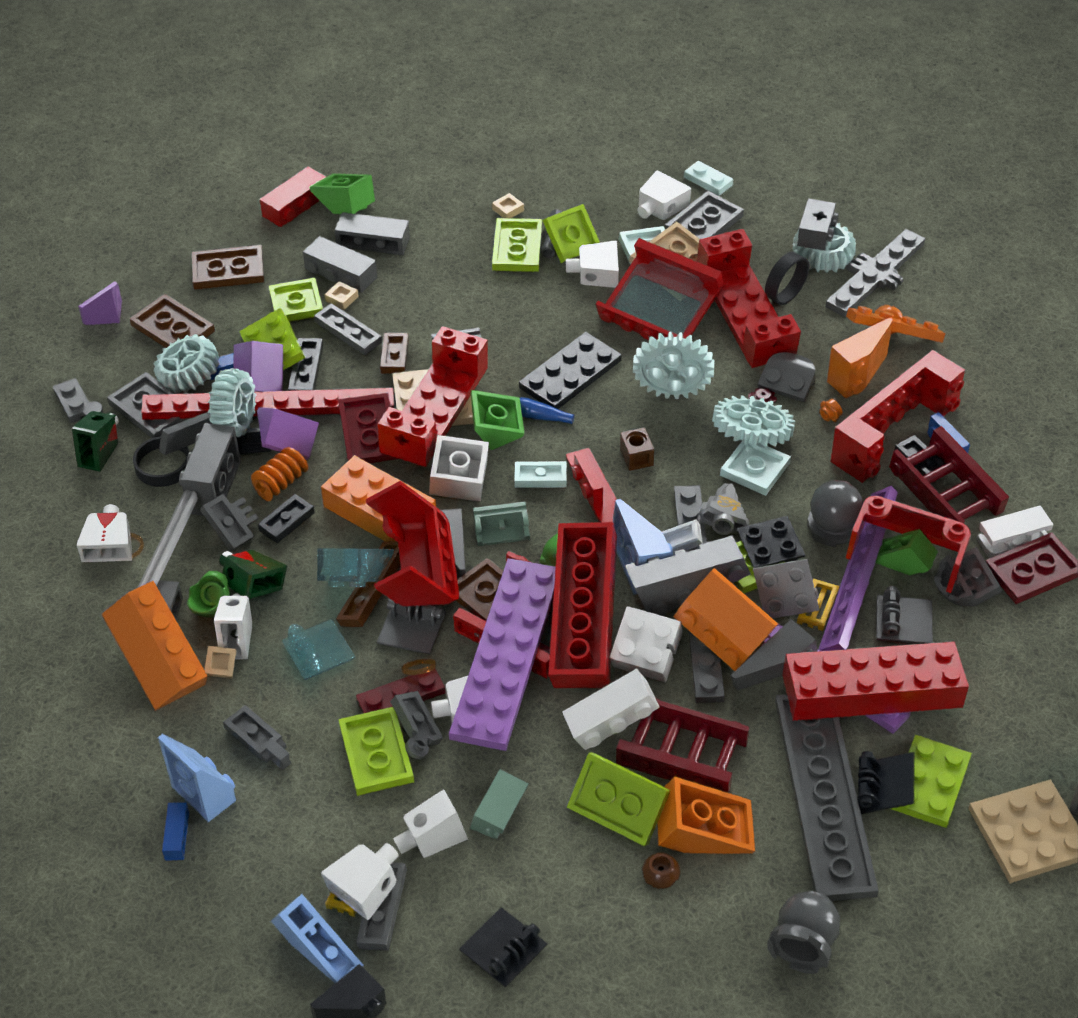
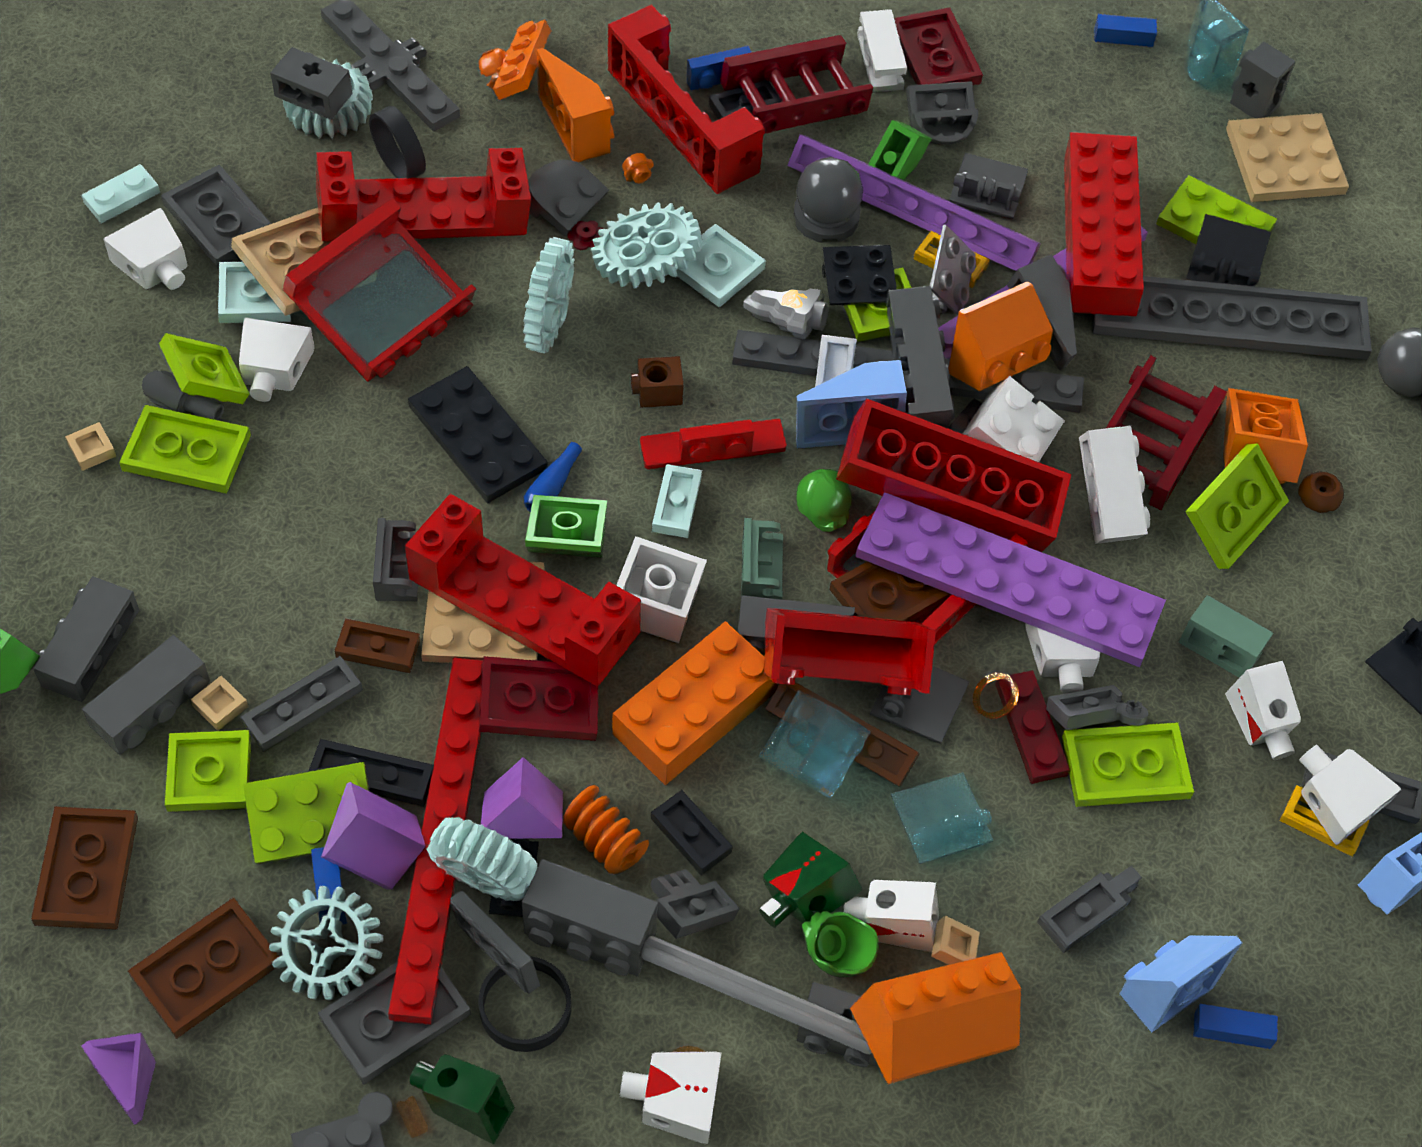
camera: 85 degrees left, 10 degrees up
red windscreen [846,496,971,593] -> none

